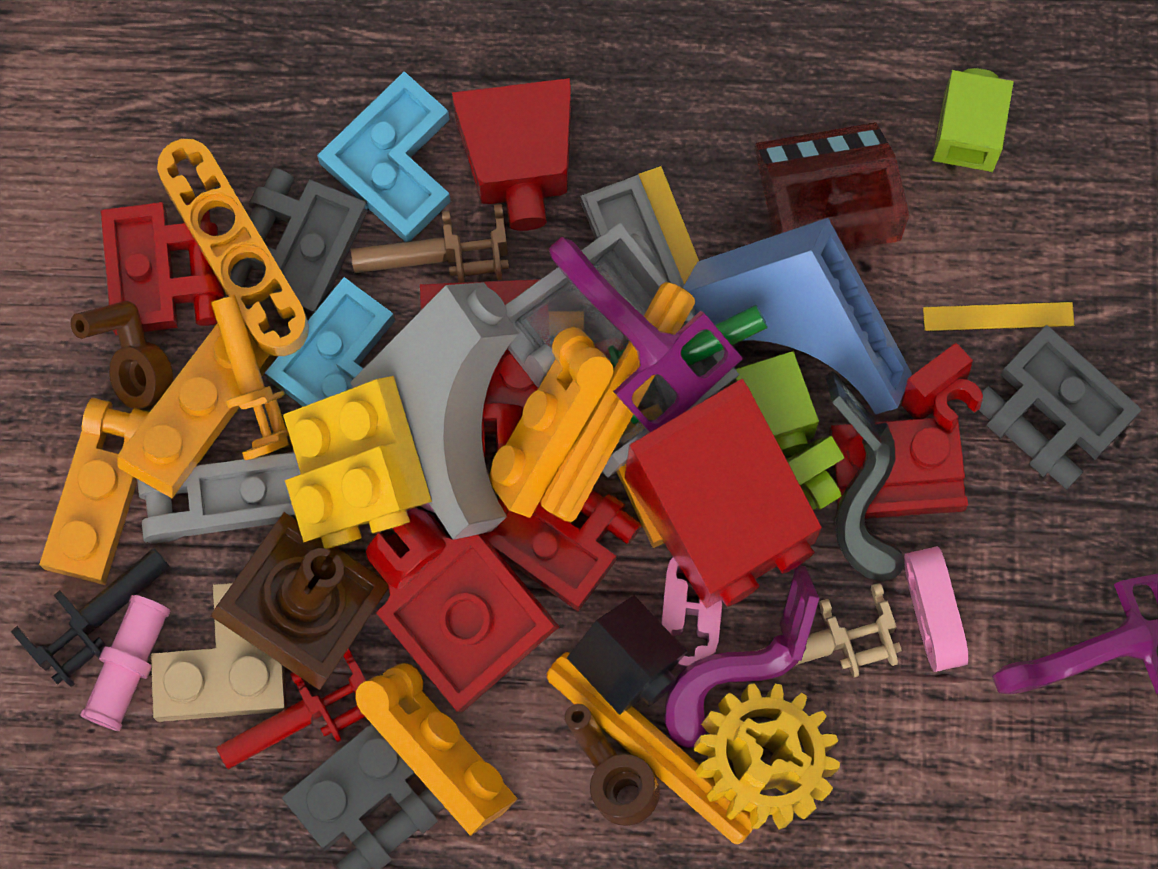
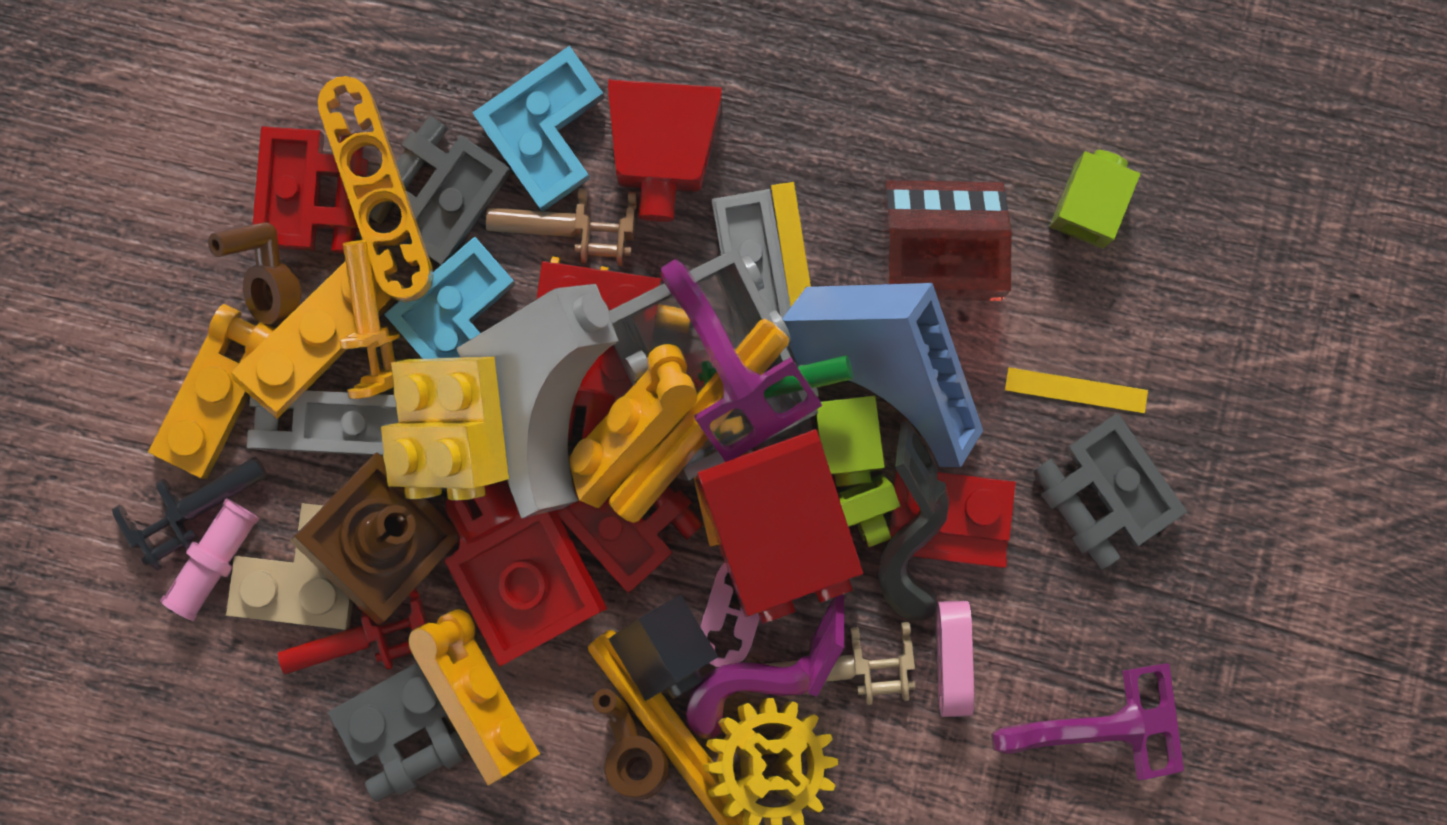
camera: 10 degrees right, 10 degrees up
red tile [901,343,983,431] -> none

